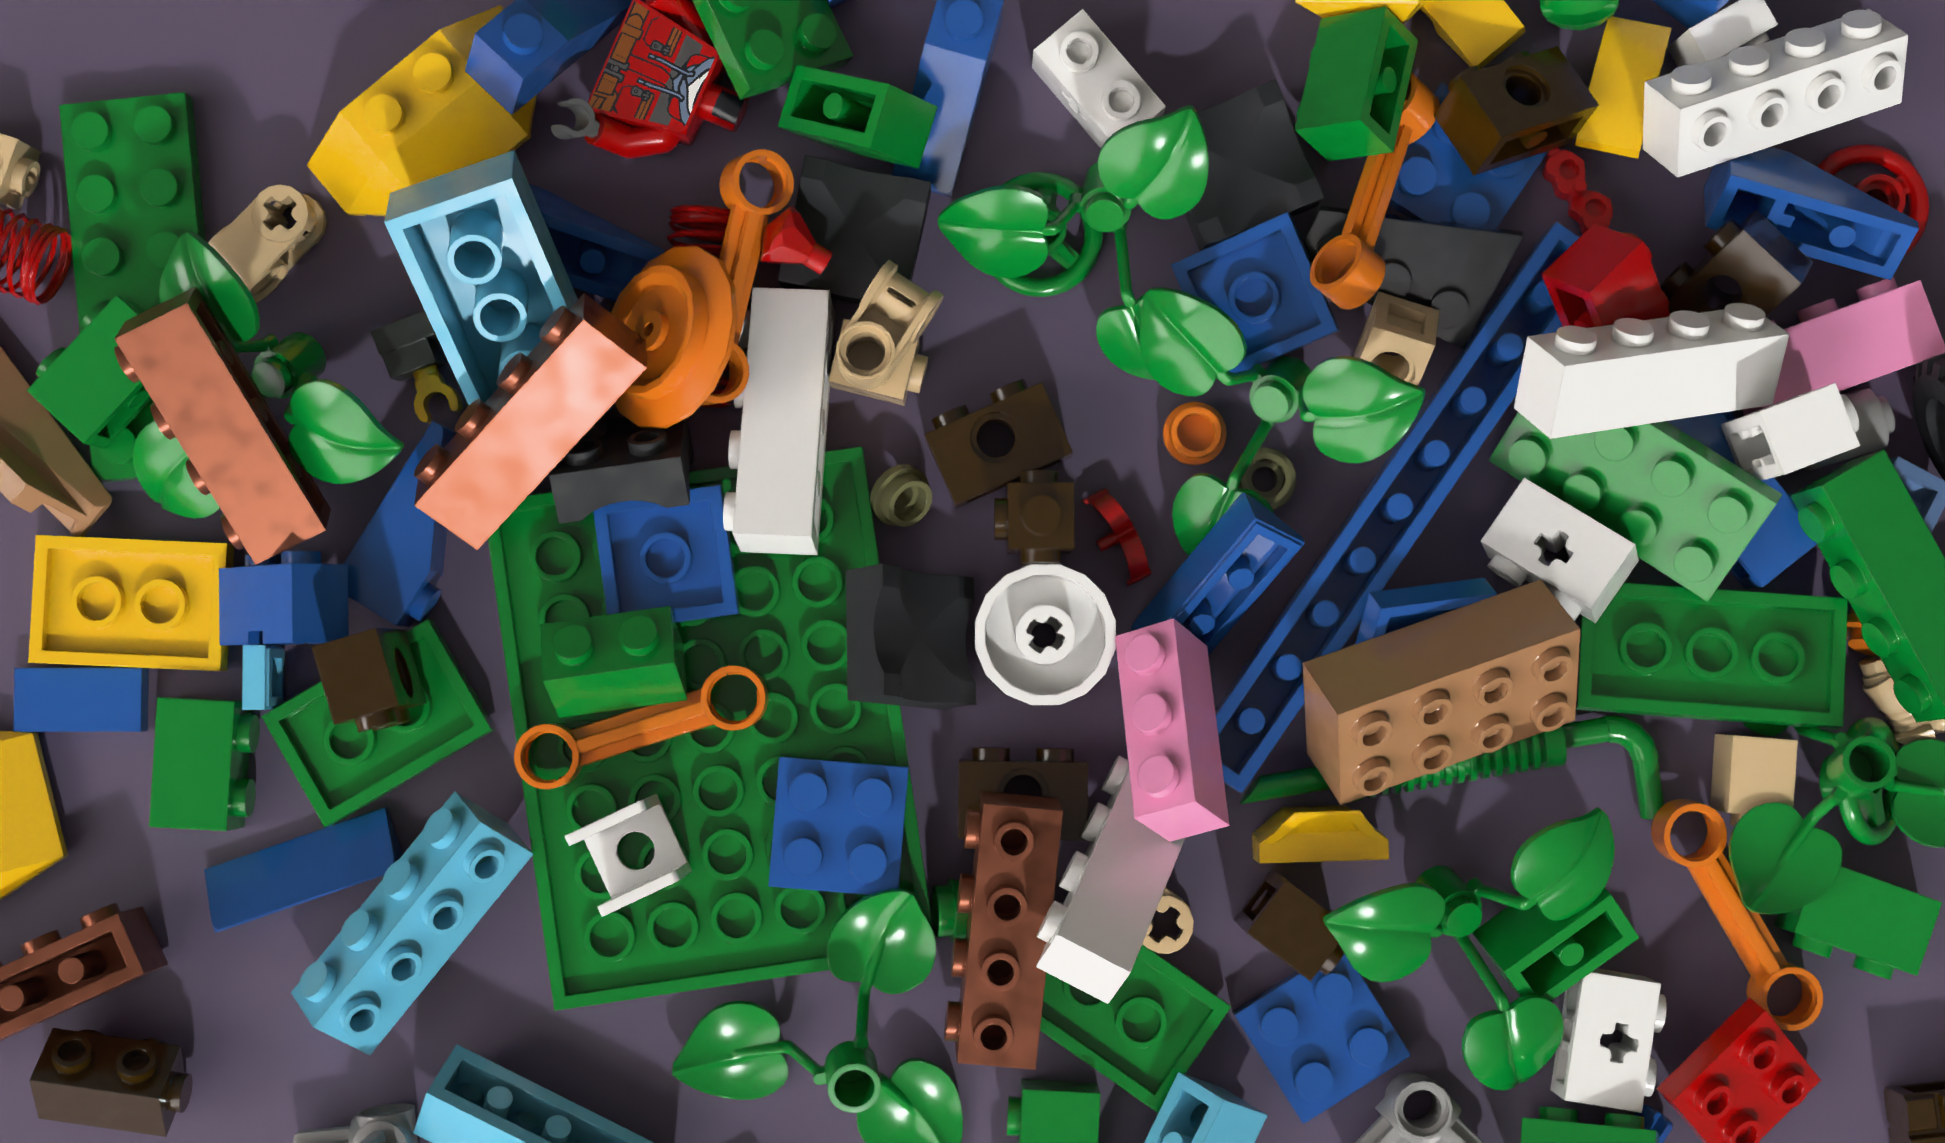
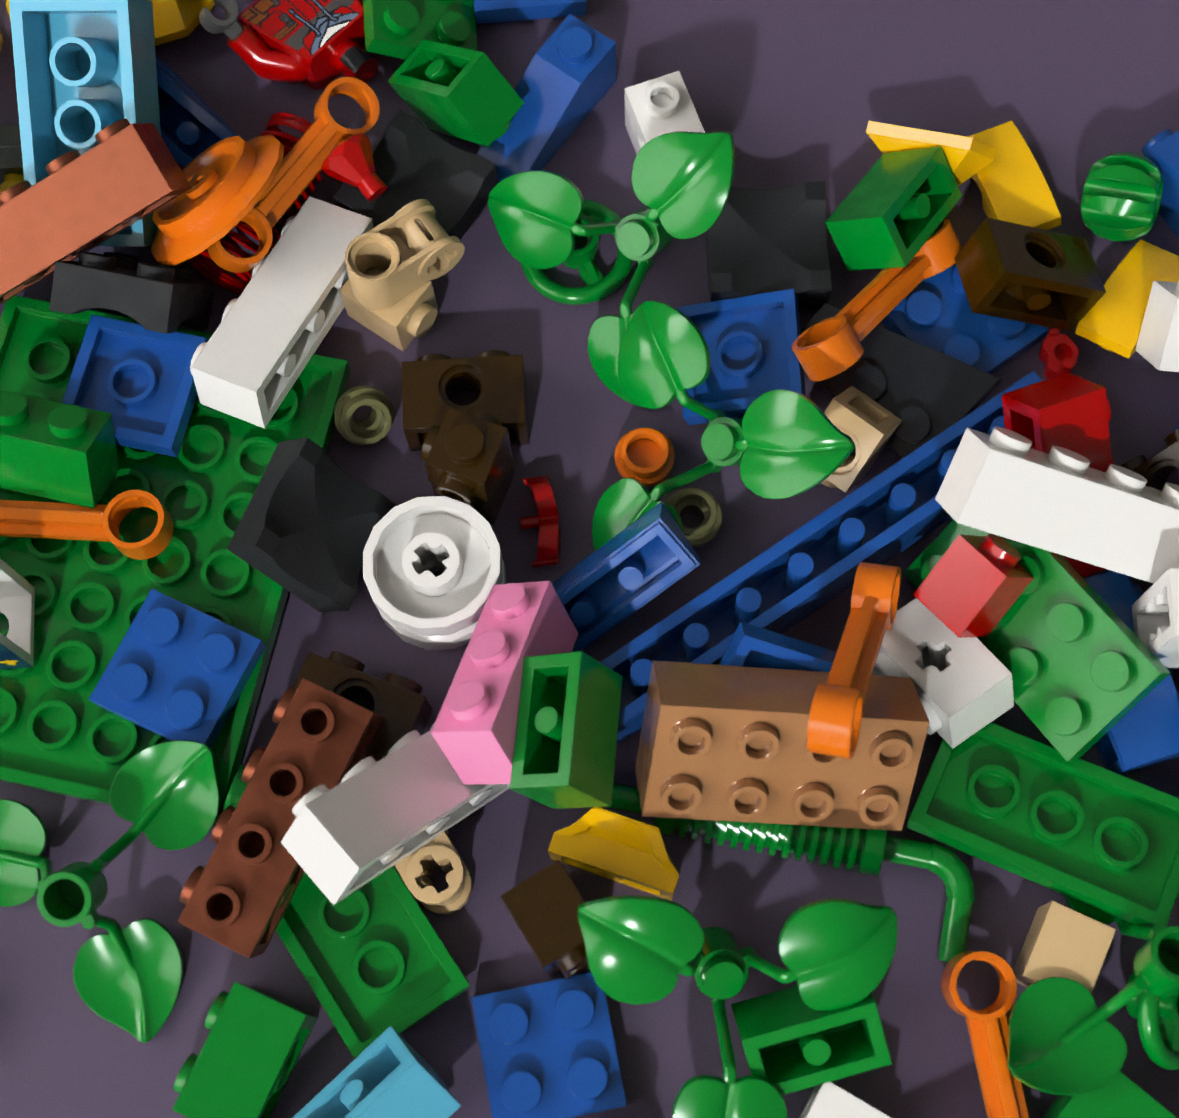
camera: 25 degrees right, 15 degrees down
none -> green brick [510,651,622,809]
none -> orange piece [807,562,901,759]
none -> brick [913,533,1034,638]

